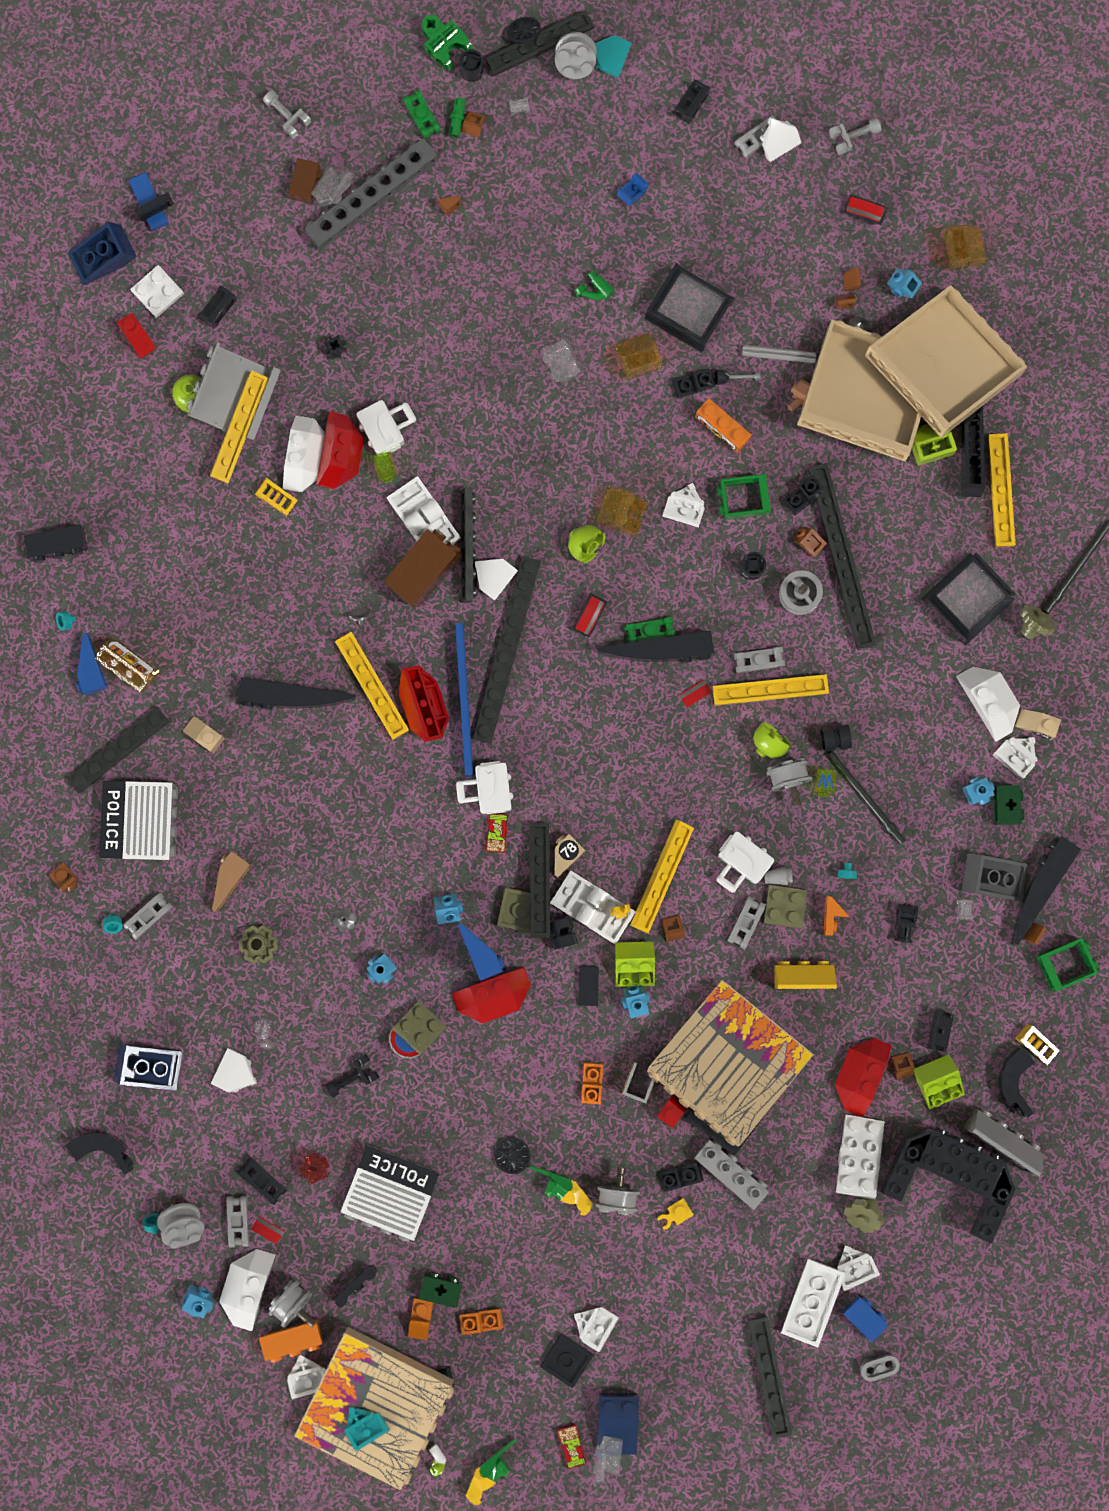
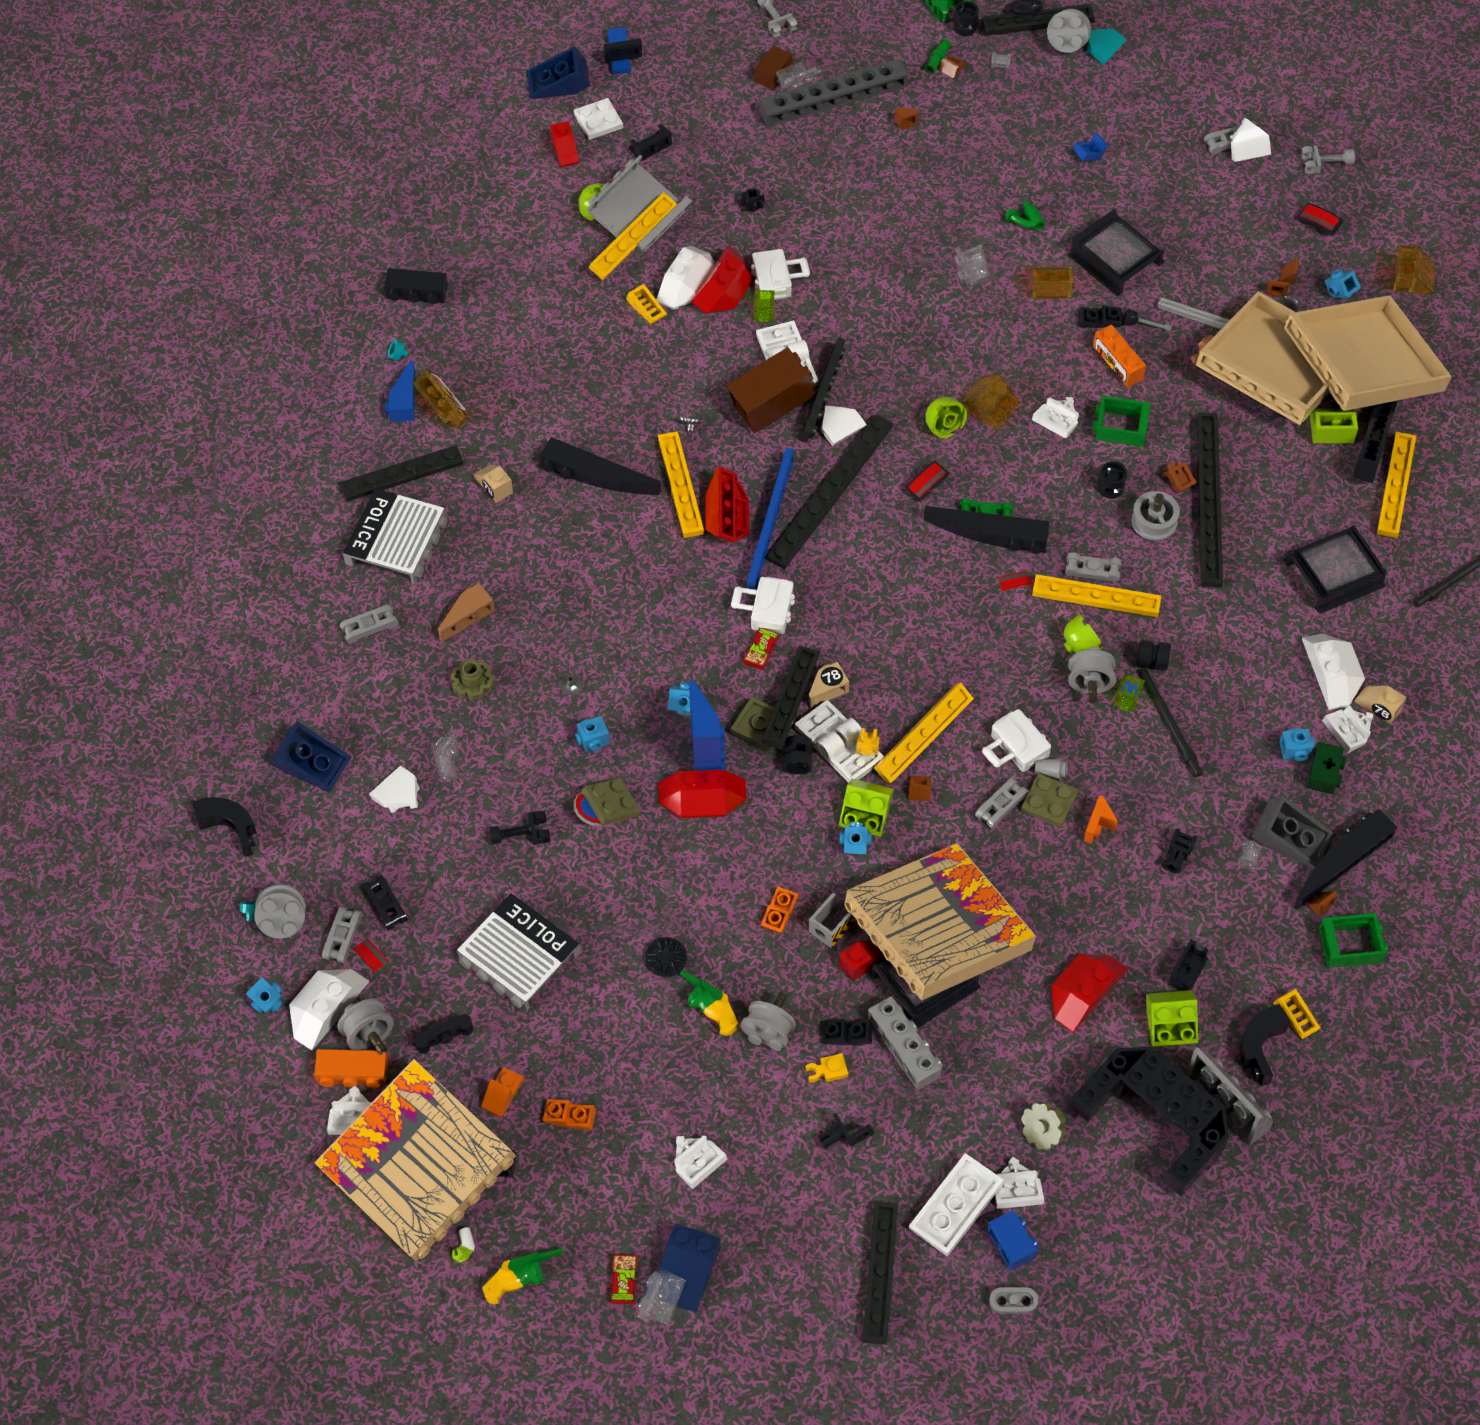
camera: 20 degrees right, 25 degrees down
dark orange bracket [49,862,80,892] -> none
teal tile [102,913,123,934] -> none
clear red brick [300,1152,330,1185] -> none
teal slope [344,1407,390,1452] -> none
green plate [402,89,441,139] -> none
dark green brick [419,1272,463,1308] -> none
black tile [540,1333,594,1389] -> none
black tile [579,967,599,1006] -> none
black hinge [672,79,710,124] -> none
yellow slope [774,961,837,989] -> none
black slope [783,475,824,516] -> none
white plate [836,1115,885,1199] -> none
teal tile [837,863,857,879] -> none
dark orange slope [891,1052,915,1080] -> none
olive plant [1020,605,1057,639] -> none
none -> black bracket [818,1113,874,1149]

